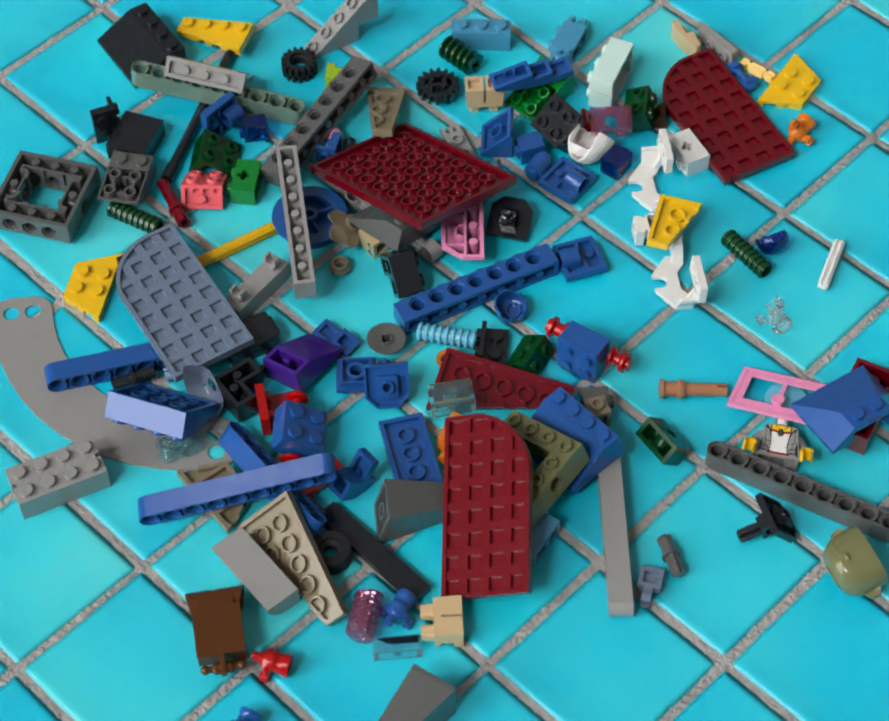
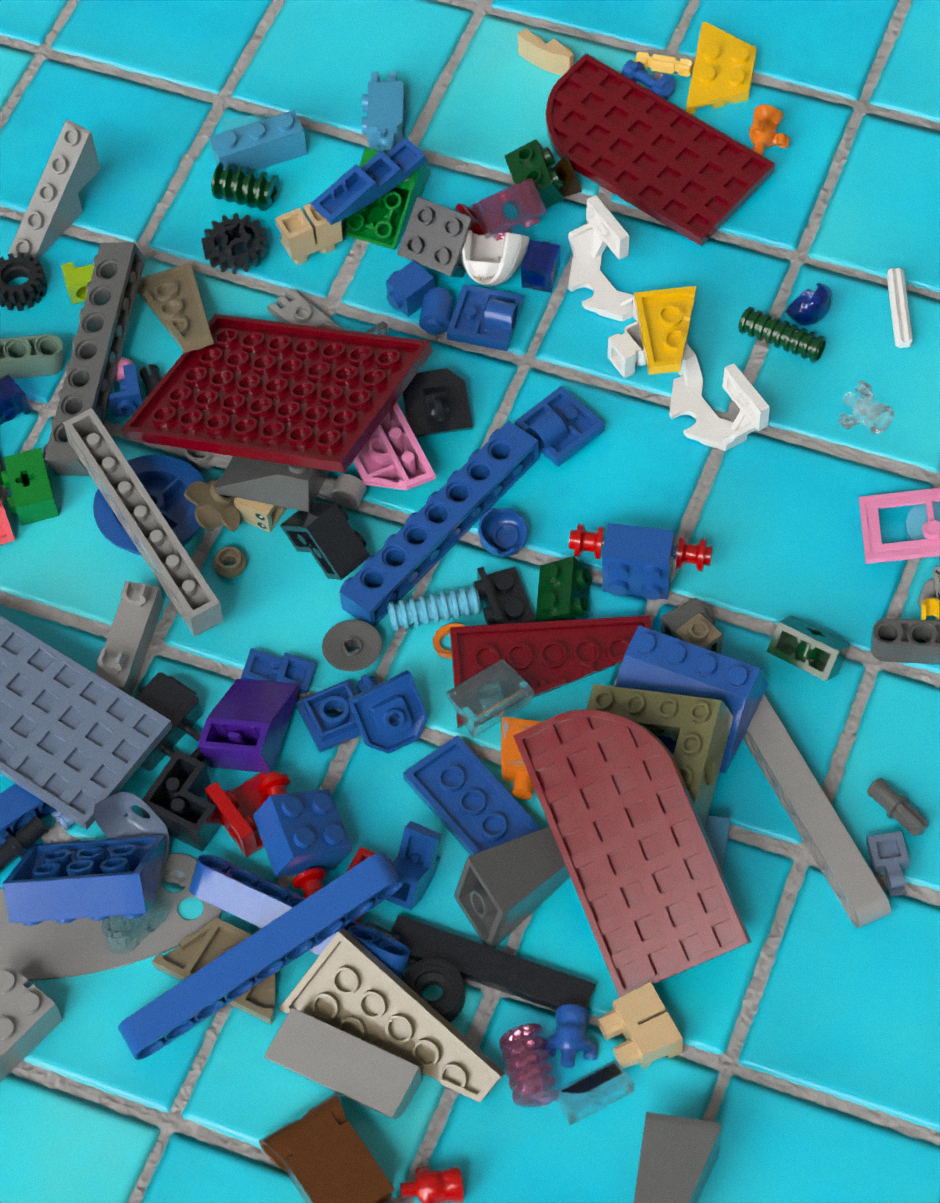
camera: 20 degrees left, 5 degrees up
yellow axle [196,222,278,267] -> none
blue slope [480,106,514,158] -> none
light aqua piece [586,37,634,112] -> none
nougat pin [658,379,728,399] -> none
white brick [668,128,710,177] -> none
light grey hinge [697,22,738,65] -> none

